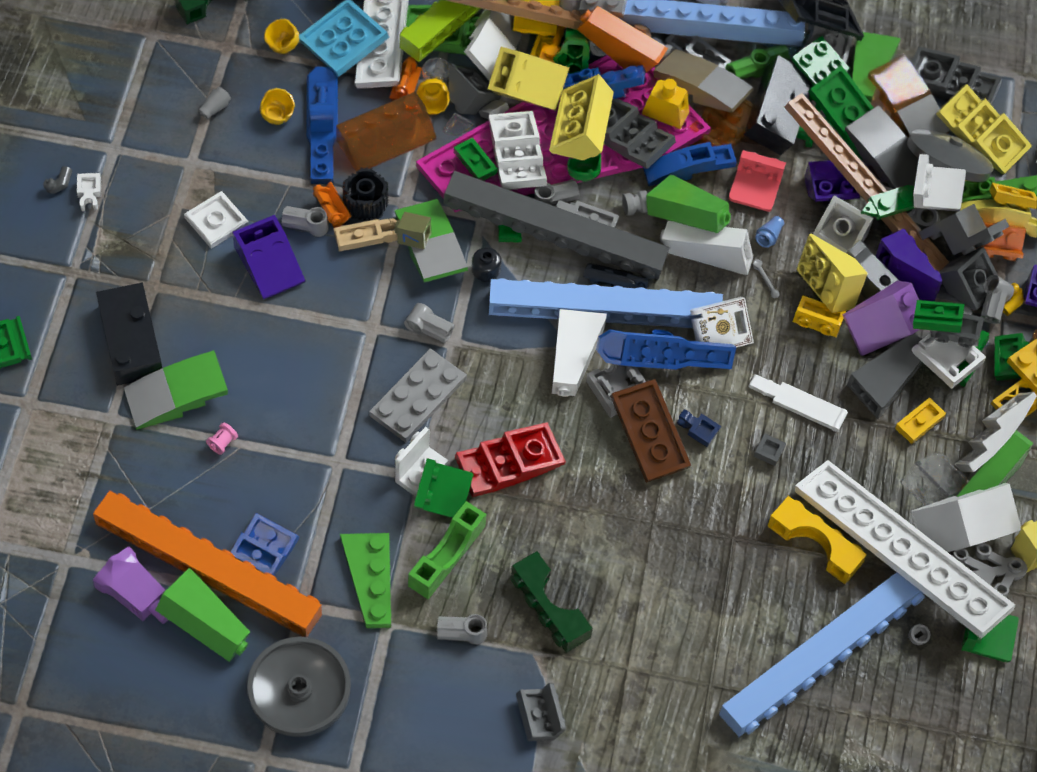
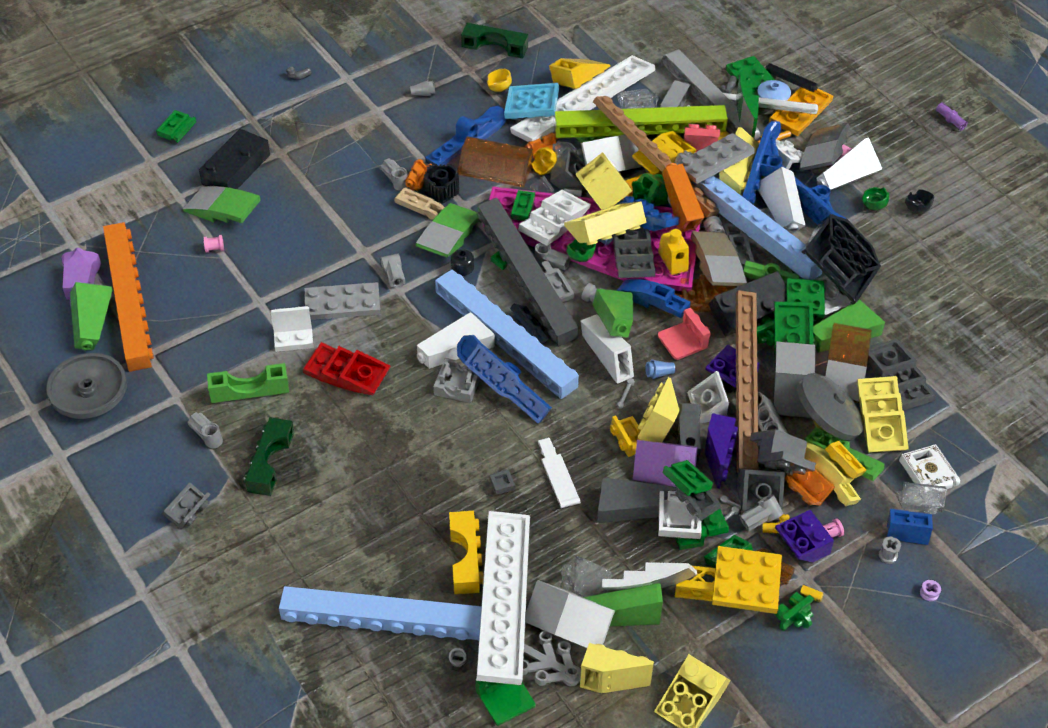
camera: 50 degrees right, 10 degrees down
white plate [77,173,101,211] -> none
white tile [184,191,249,249] -> none
blue slope [231,513,300,575] -> none
dark purple slope [232,215,306,300] -> none
yellow hair [259,88,295,125] -> none
bright green wing [340,533,391,628] -> none
olive brick [395,211,432,249] -> none
green bracket [414,458,473,518] -> none
reddish brown plate [610,379,691,483] -> none
dark blue plate [676,409,721,447] -> none
white container [690,297,754,347] -> none
green plate [860,184,915,220] -> none
yellow plate [895,397,946,444] -> none
white bracket [913,154,966,211] -> none

